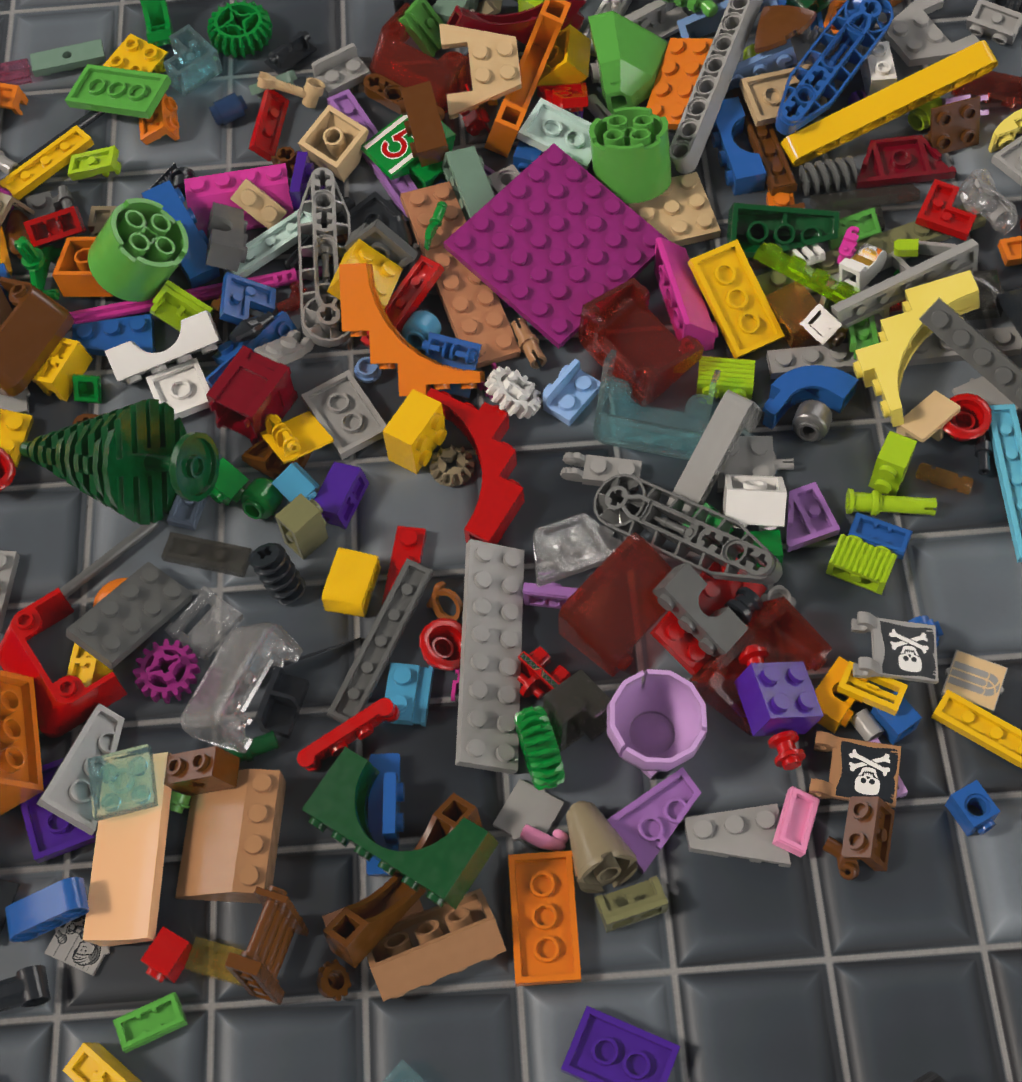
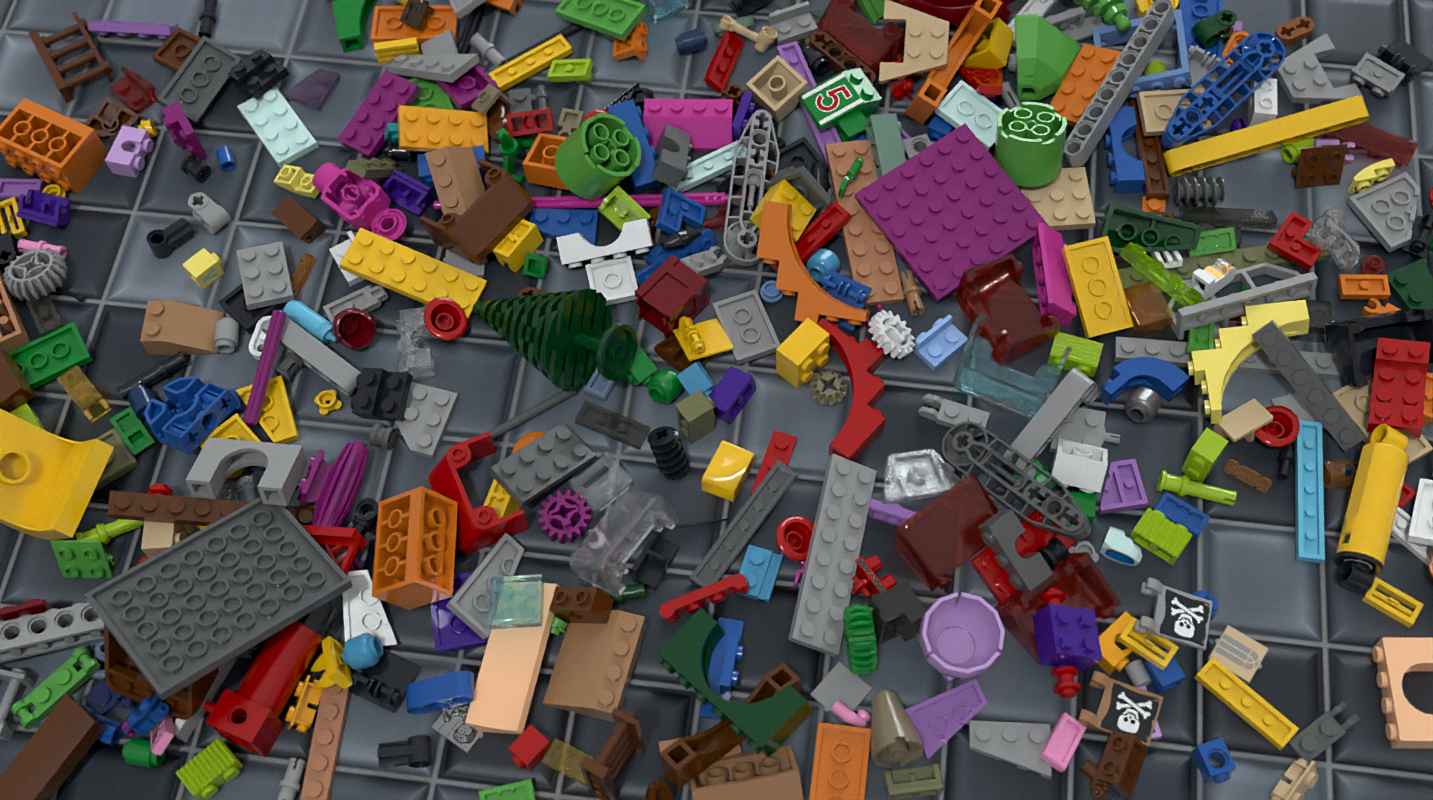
camera: 10 degrees right, 0 degrees up
tan plate [230,178,288,229] -> none
reddish brown brick [398,81,449,167] -> none
dark orange piece [426,581,463,621] -> none
reddish brown brick [754,5,817,53] -> none
bracket [800,303,849,350] -> none
dark pink piece [837,226,860,265] -> none
dark red wing [855,135,957,189] -> none
lime piece [894,239,919,257] -> none
none -> black cone [802,46,830,75]
none -> light aqua rock [1100,526,1142,566]

